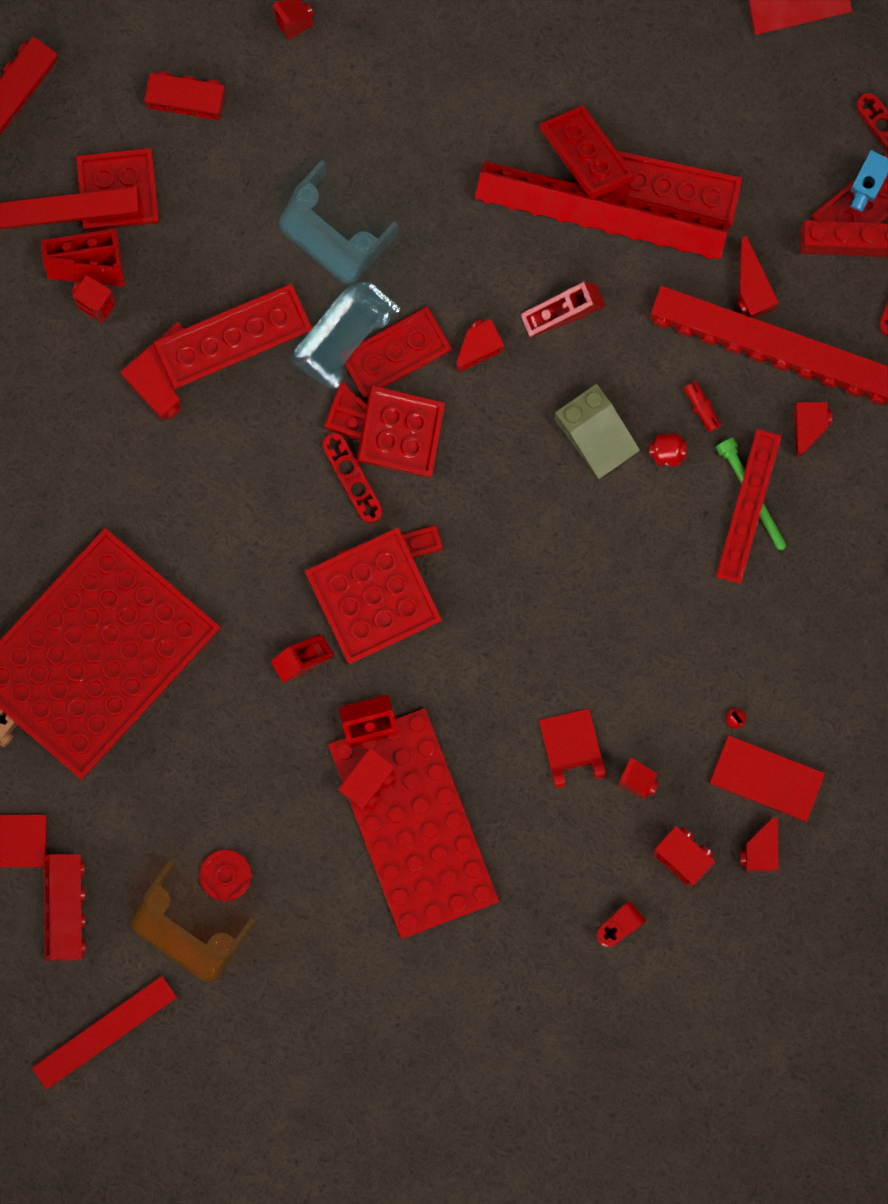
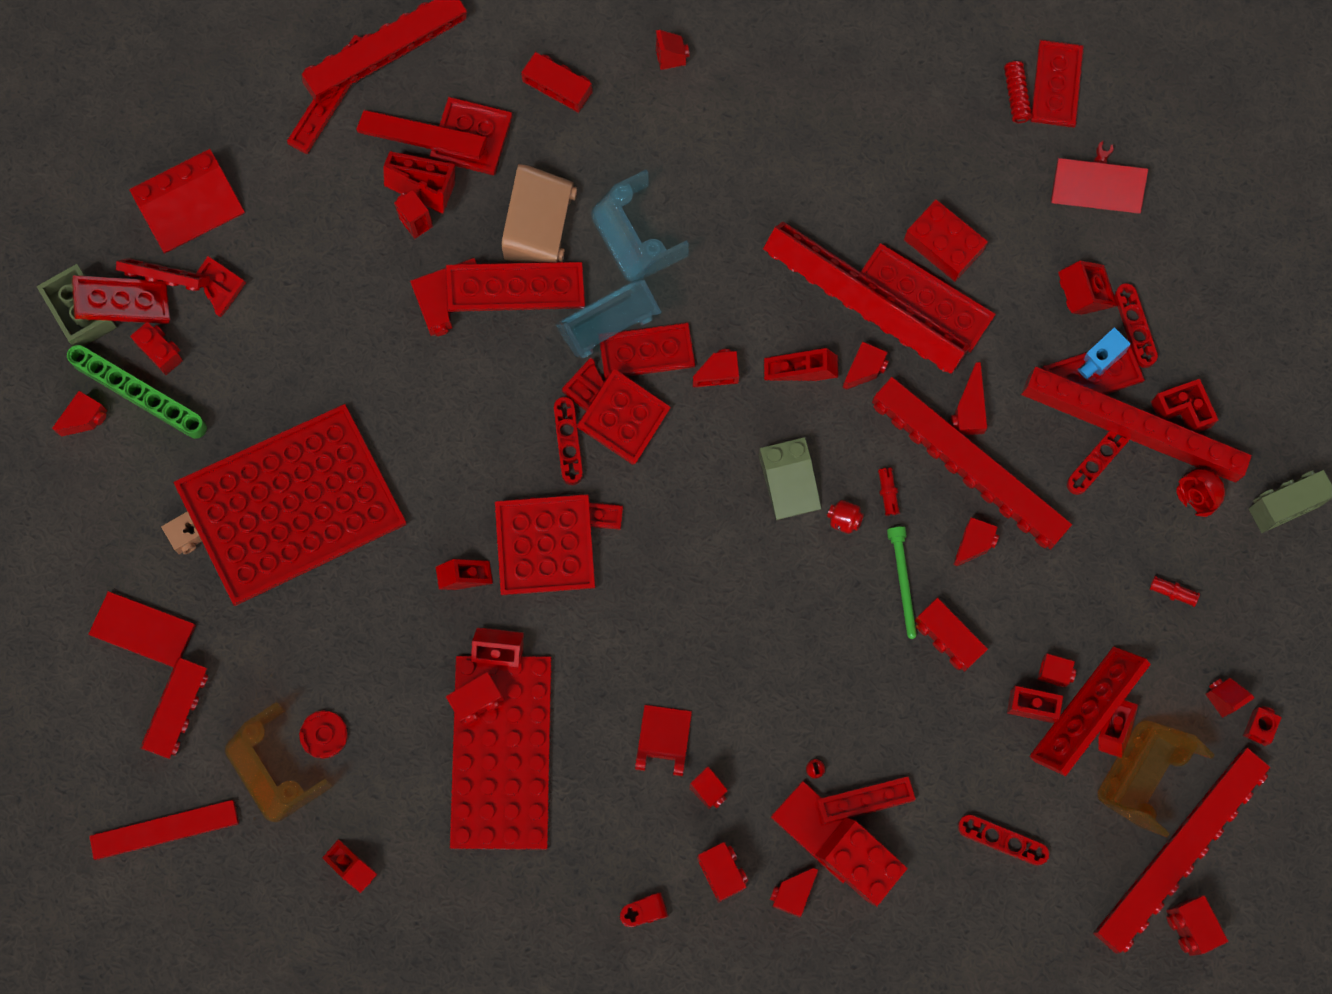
camera: 20 degrees right, 5 degrees down
red tile [540,105,635,200] -> none
red tile [716,429,782,584] -> none
none -> red slope [322,839,377,893]
none -> nougat windscreen [502,164,577,263]
none -> red brick [815,817,908,906]
none -> red plate [816,776,916,825]
none -> red slope [843,342,889,389]
none -> red brick [904,200,988,282]
none -> red brick [915,598,988,672]
none -> red slope [1058,261,1117,315]

